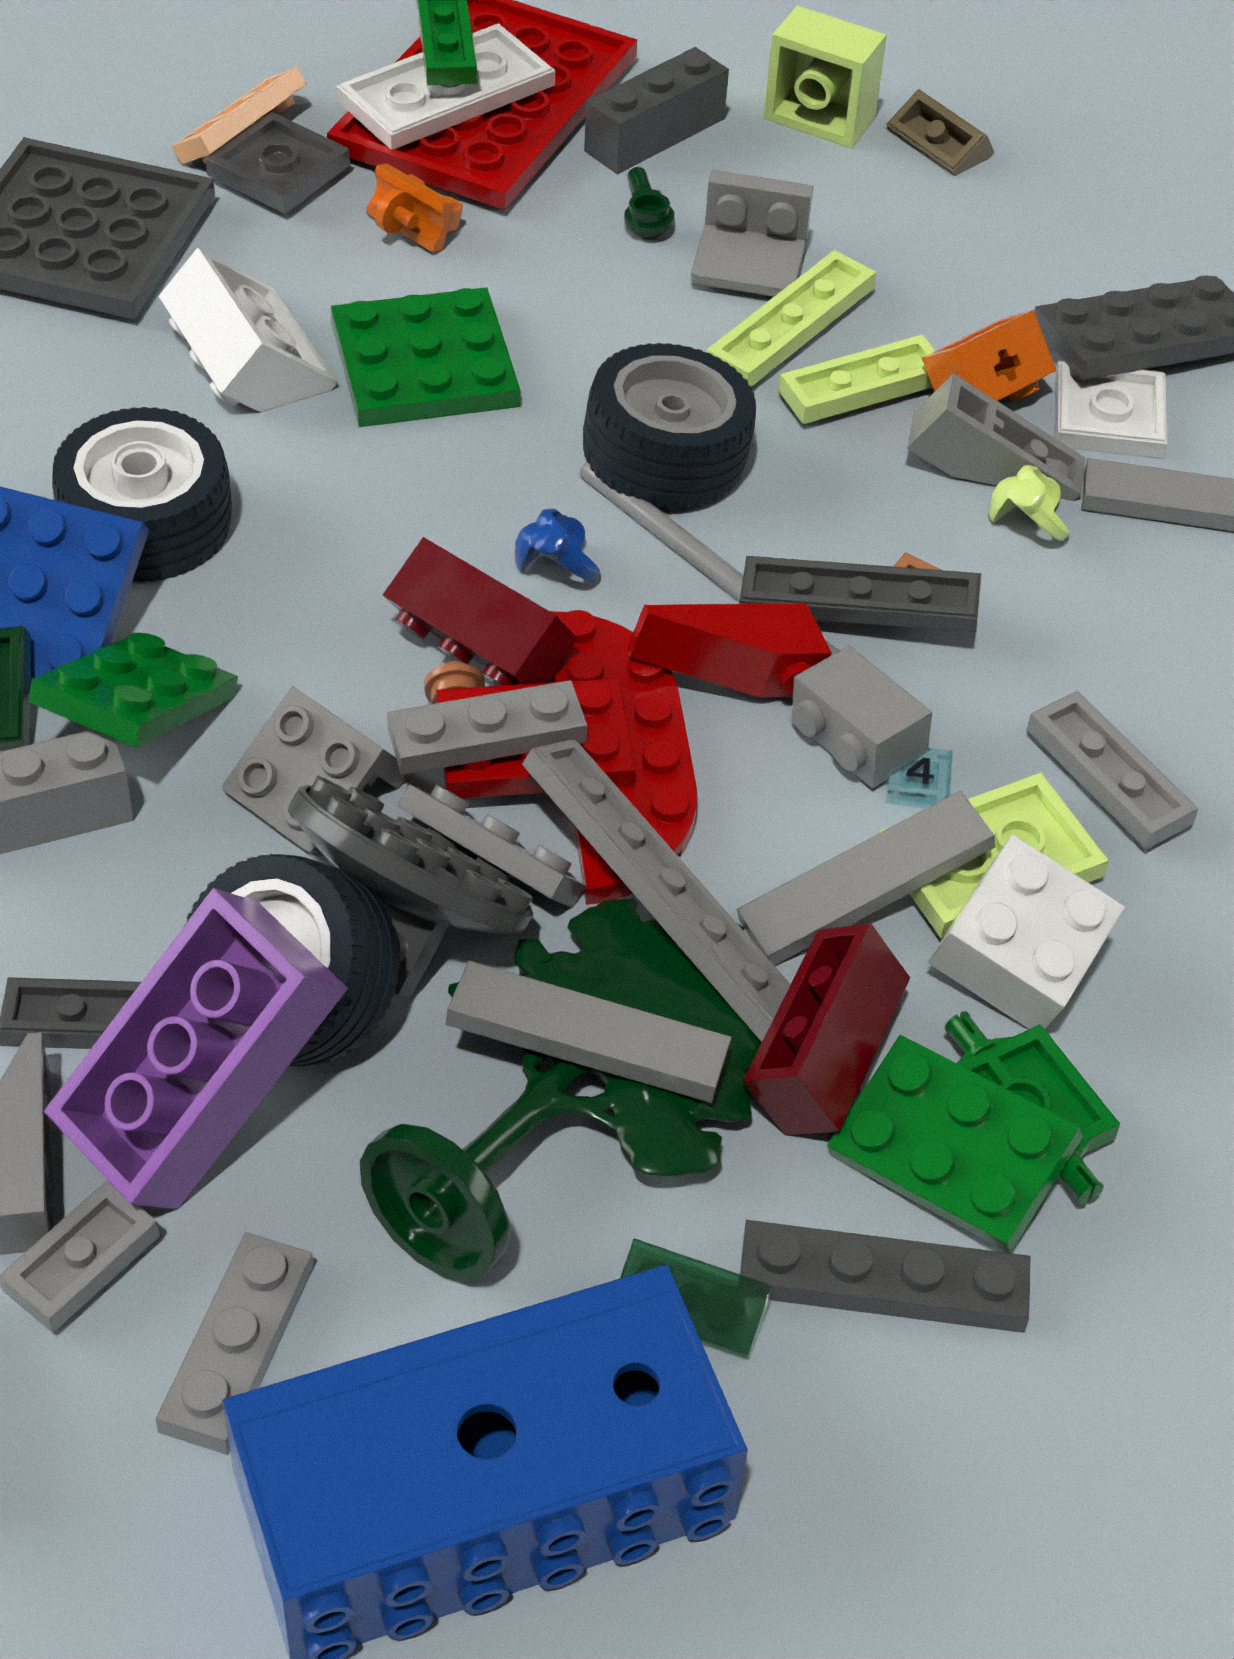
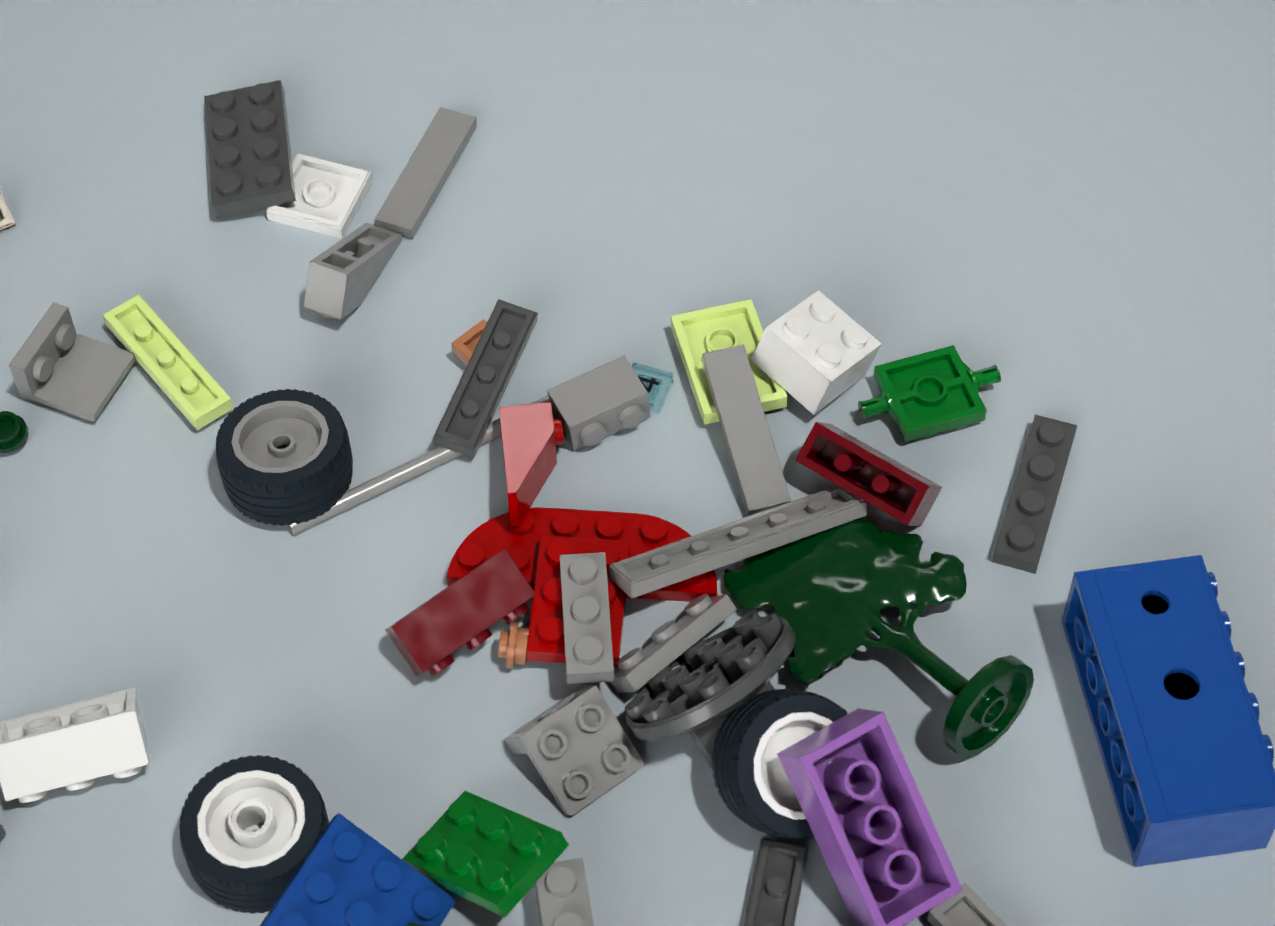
camera: 75 degrees left, 5 degrees up
light grey plate [155,1232,314,1455] -> none
green plate [331,287,521,427] -> none
light grey tile [445,960,731,1103] -> none
blue piece [514,508,600,581] -> none
clear green plate [620,1238,773,1358] -> none
yellowish green plate [778,334,936,424] -> none
green plate [827,1035,1083,1253] -> none
orange brick [921,310,1057,401] -> none
yellowish green piece [989,465,1070,541] -> none
light grey plate [1027,690,1198,849] -> none

